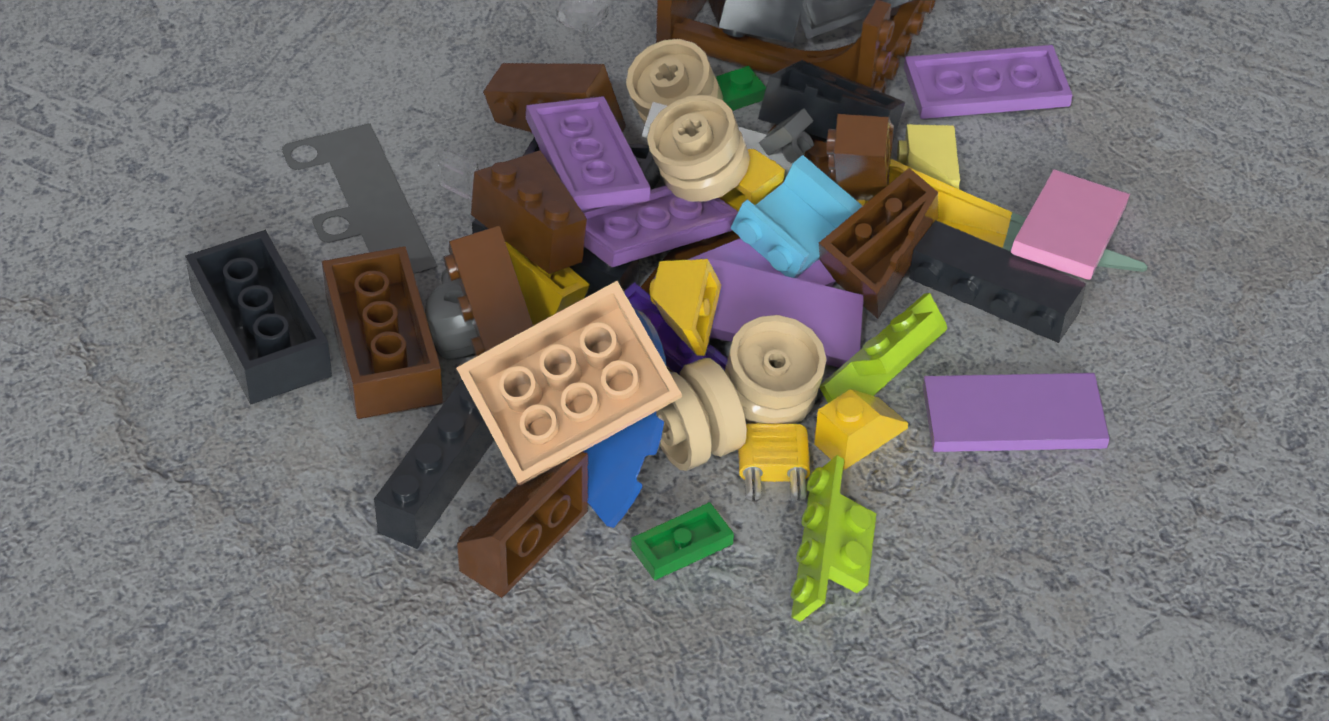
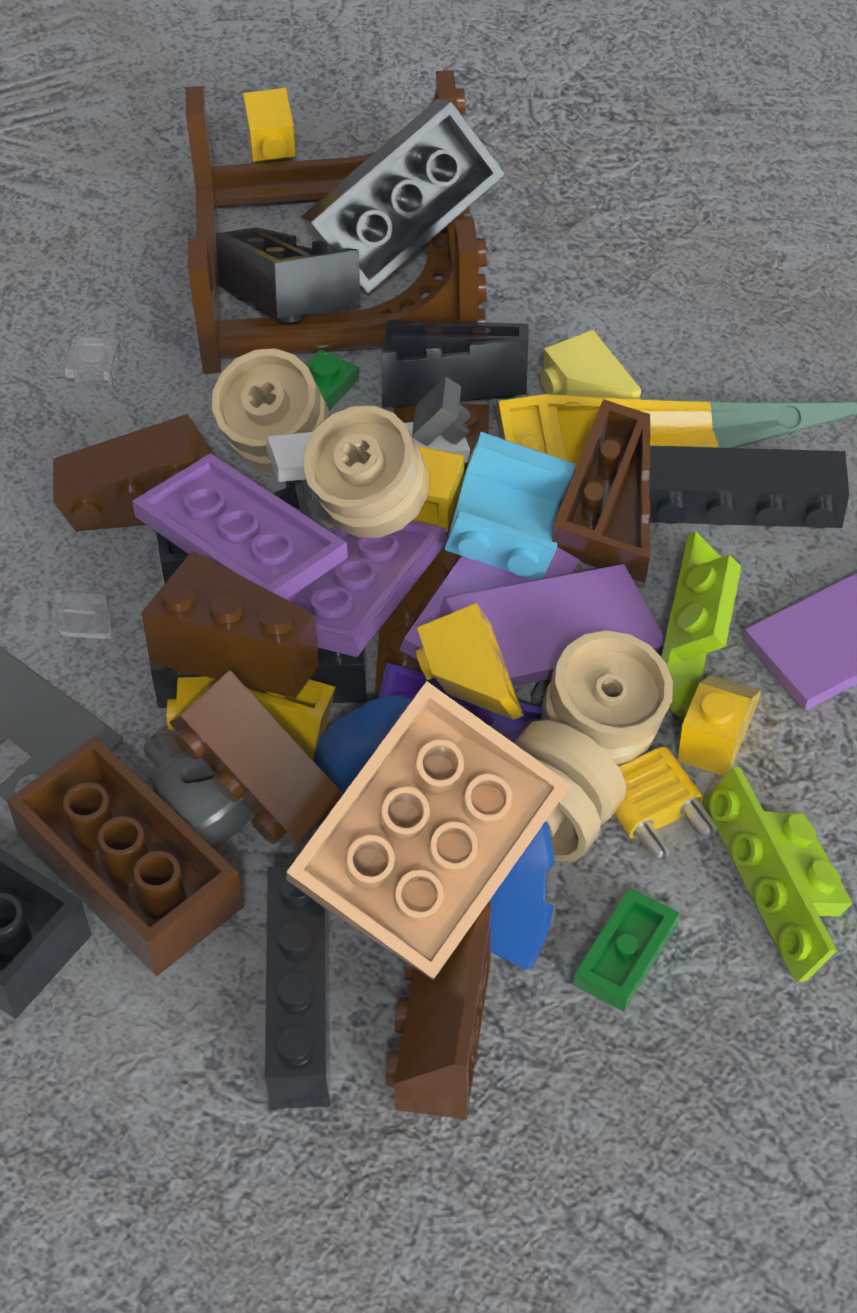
camera: 25 degrees left, 5 degrees up
reddish brown wedge [827,114,894,201] -> none
medium lavender plate [904,45,1072,119] -> none
bright pink tile [1011,170,1130,280] -> none

